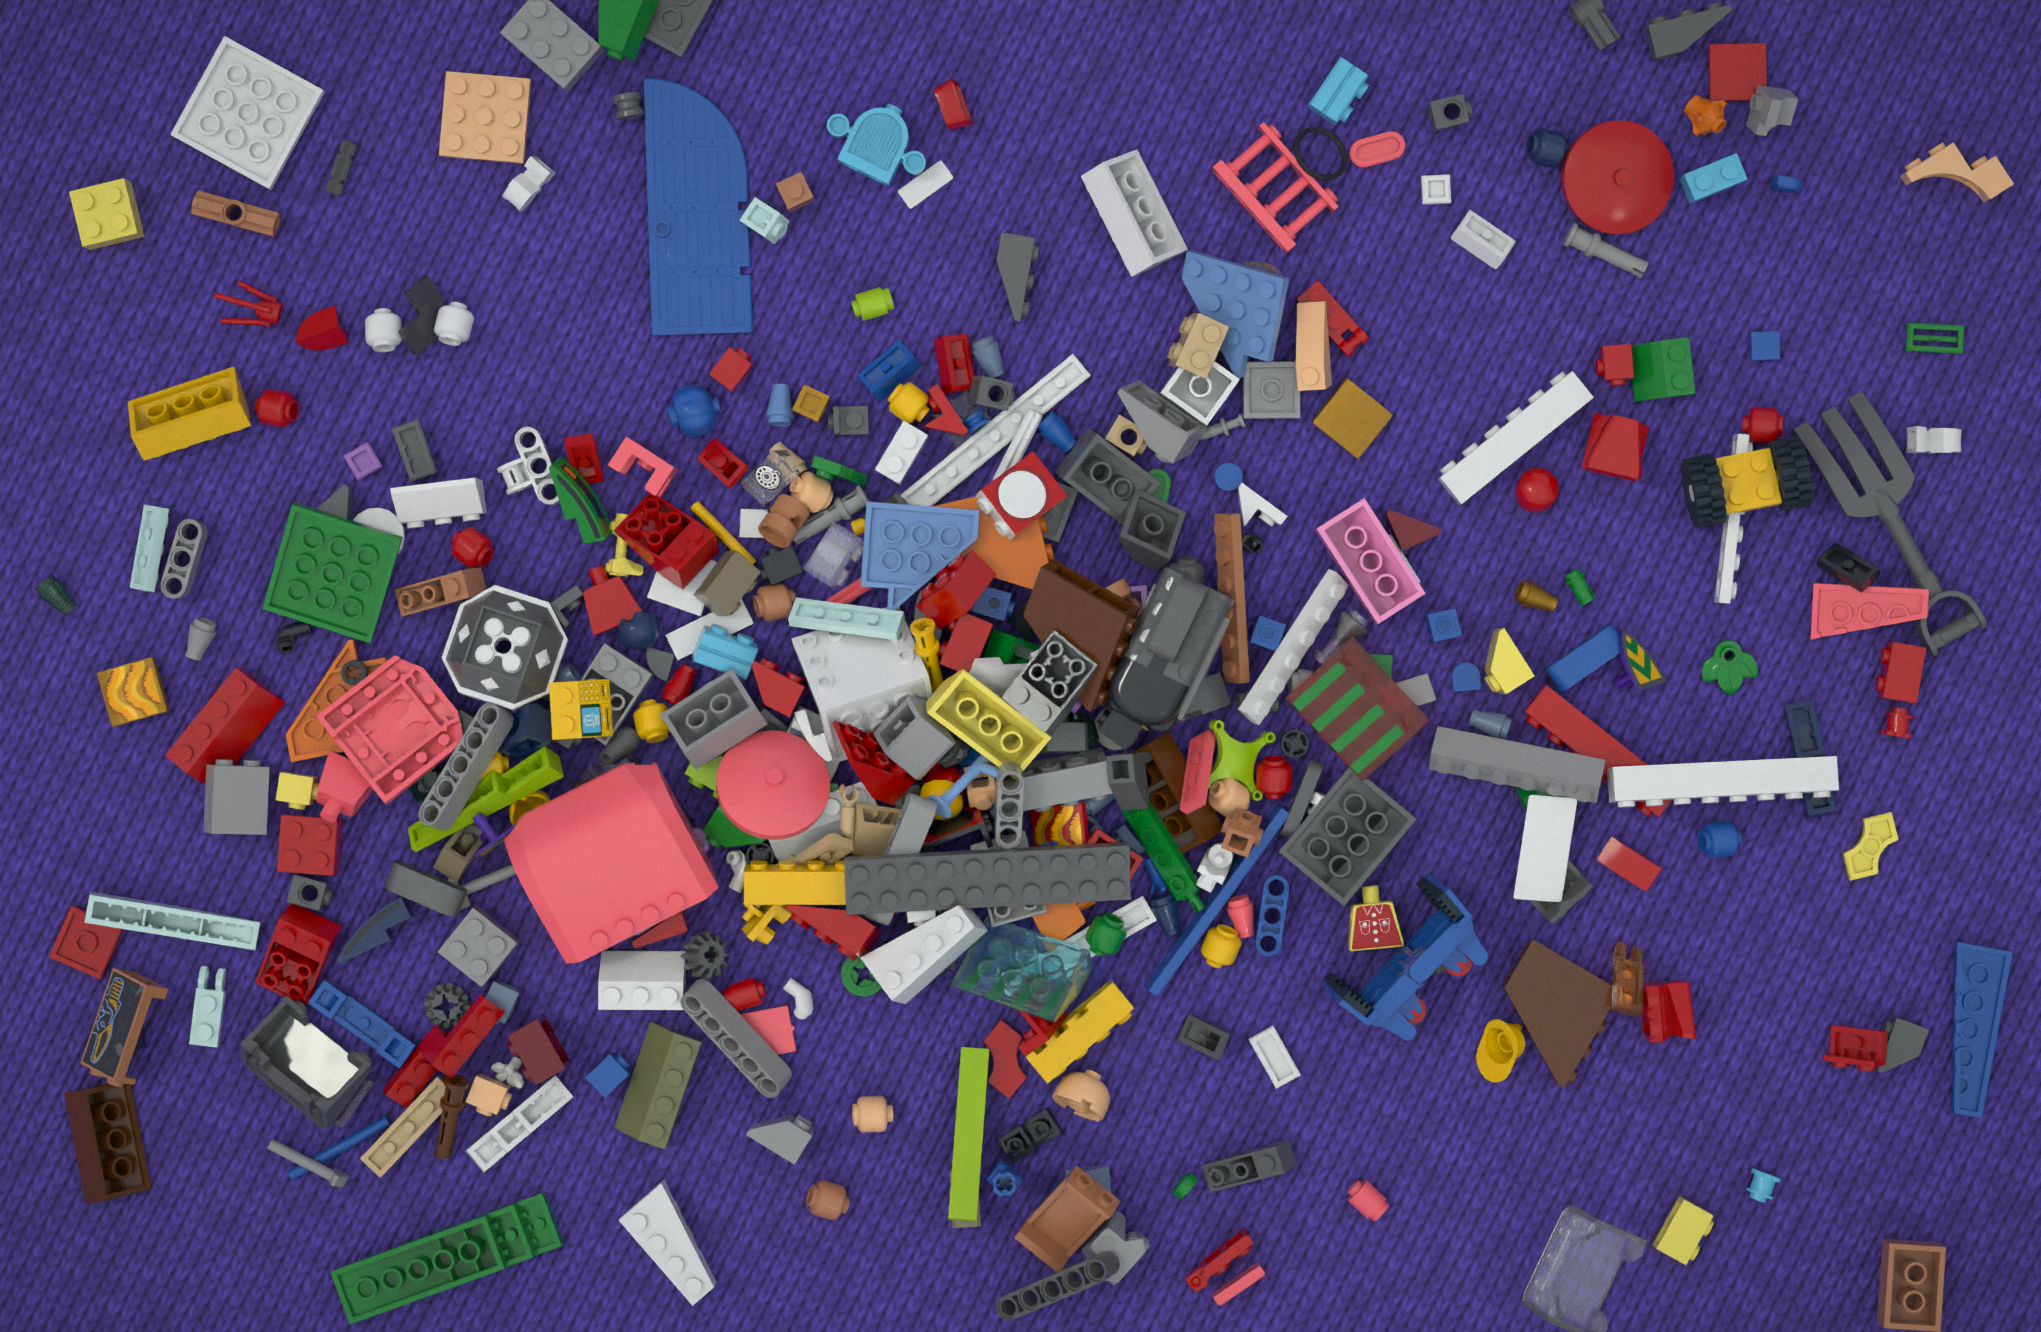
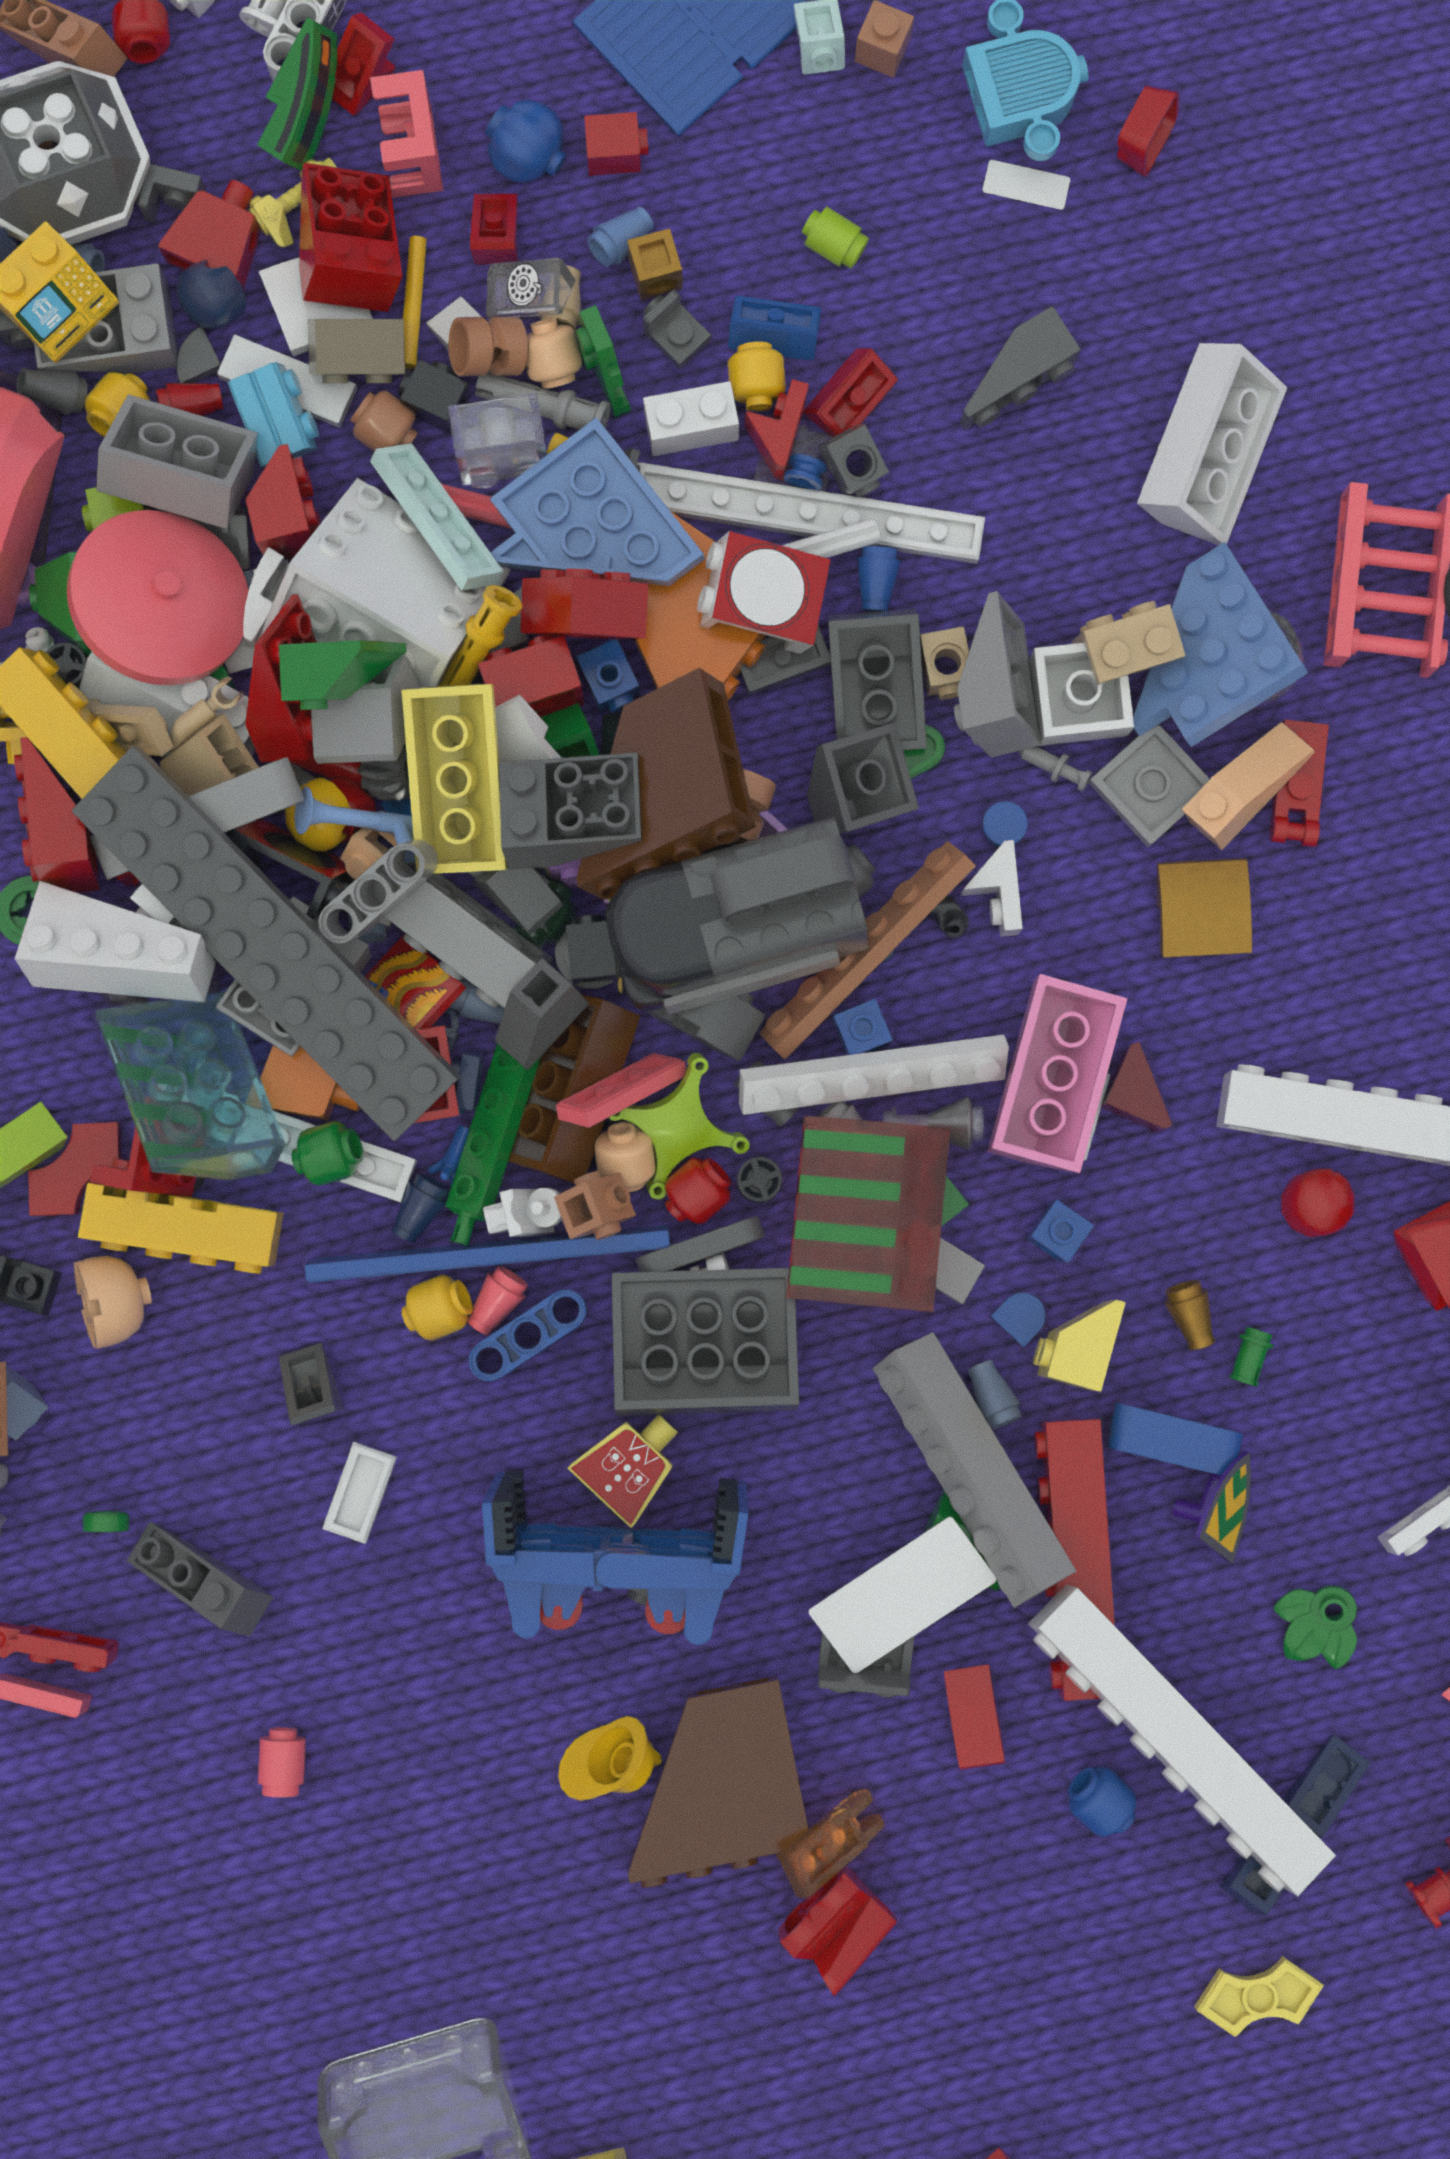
camera: 45 degrees right, 5 degrees down
sand blue cone [972,335,1004,378] -> none
none -> green slope [279,640,407,710]

